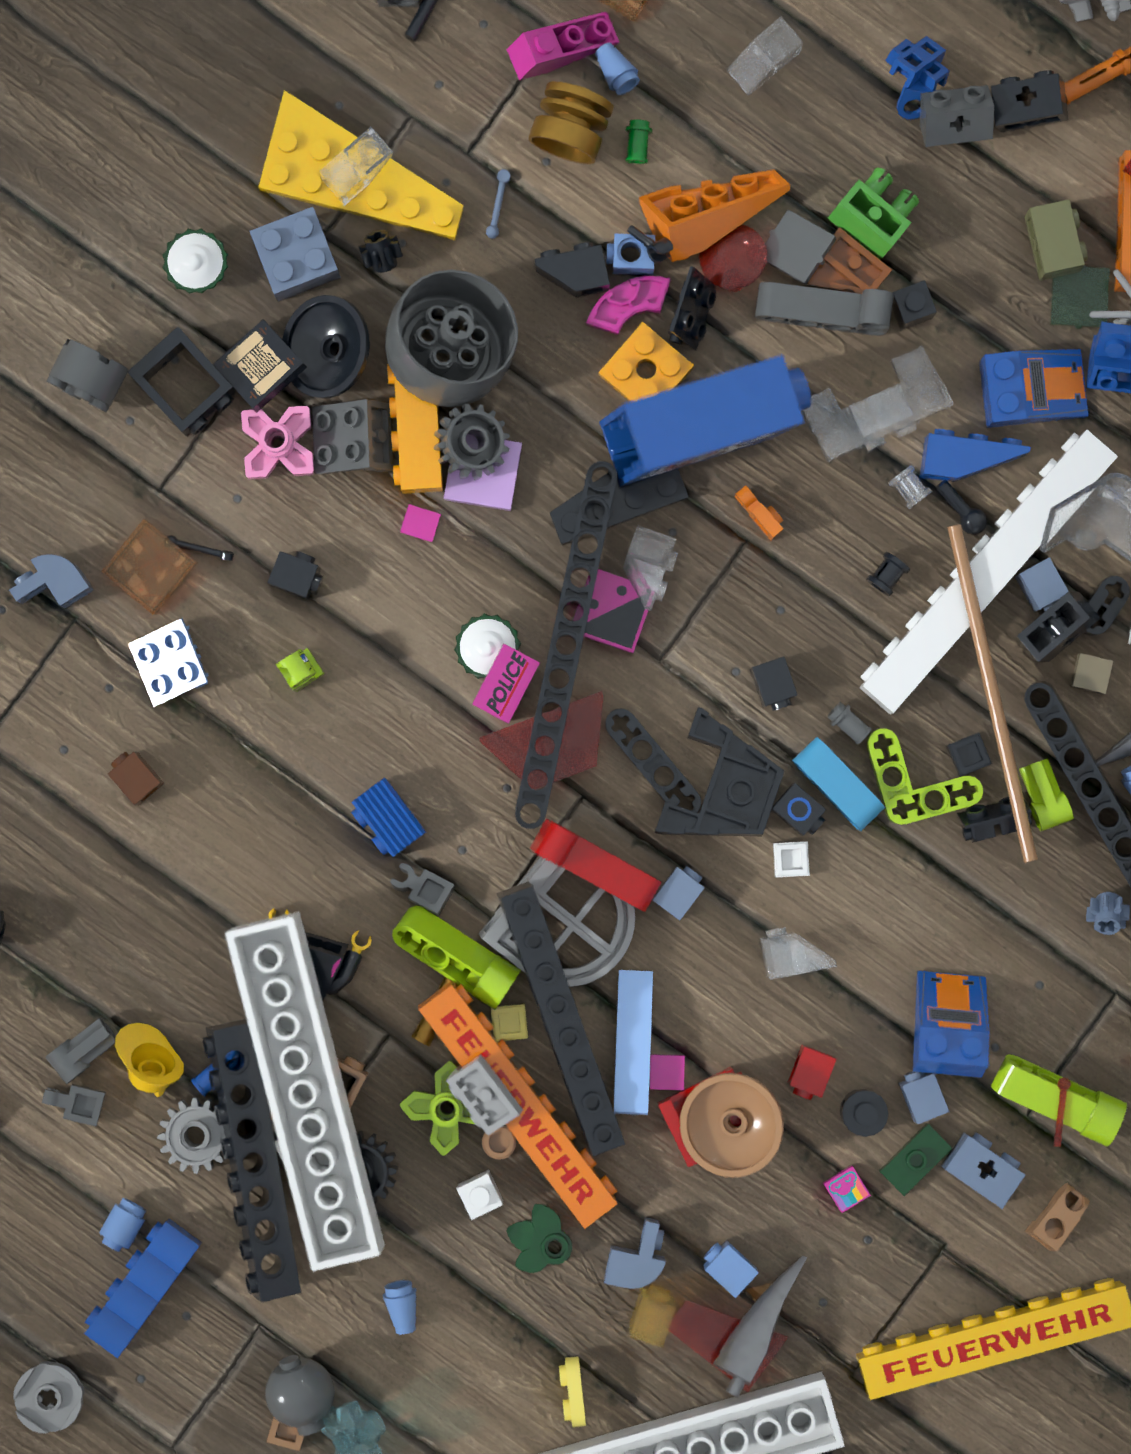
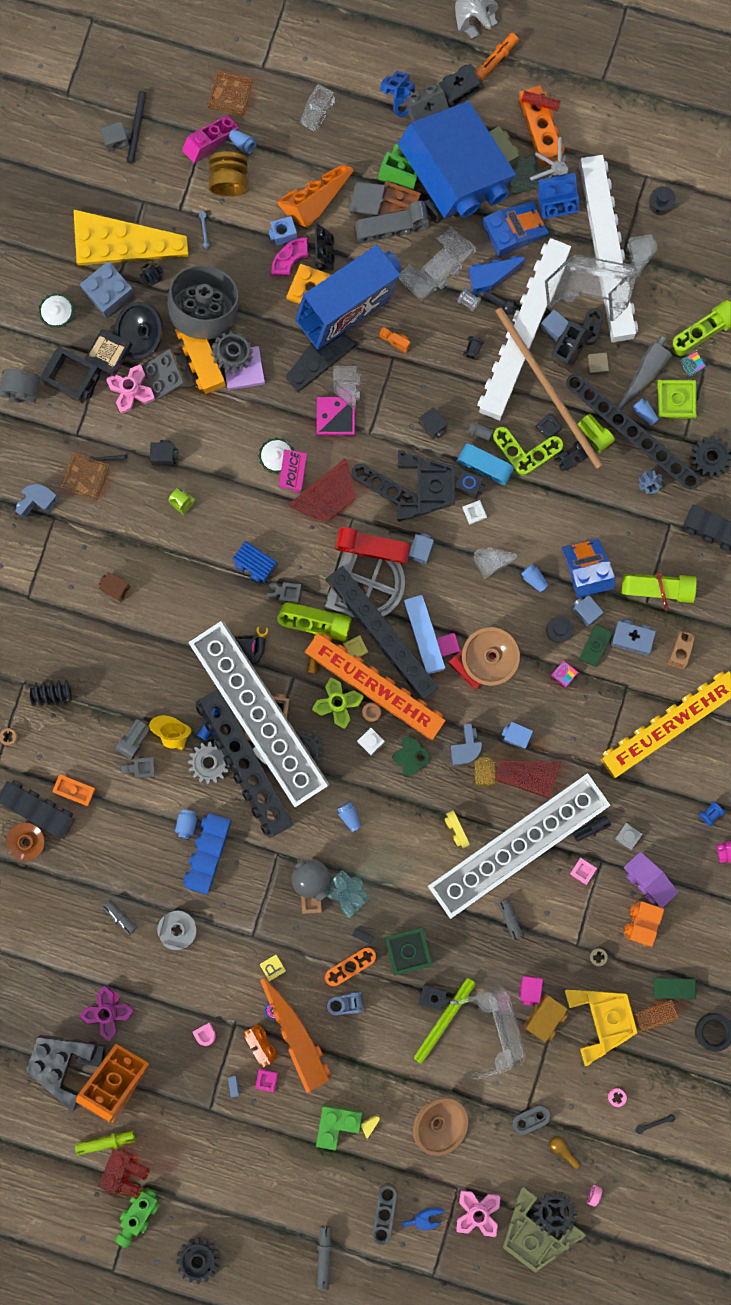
camera: 10 degrees left, 5 degrees down
hinge [128,618,209,707] -> none
clear slope [319,127,394,206] -> none
dark pink piece [400,504,441,542] -> none
light grey bracket [446,1055,523,1135] -> none
black beam [515,461,617,829] -> none
black slope [534,242,610,298] -> none
green pin [625,119,652,164] -> none
black hand [627,225,673,263] -> none
clear red dish [699,224,768,292] -> none
flat silver piece [713,1256,807,1398] -> none
red brick [787,1045,837,1100] -> none
none -> blue brick [398,101,516,218]
none -> medium blue cone [521,564,548,592]

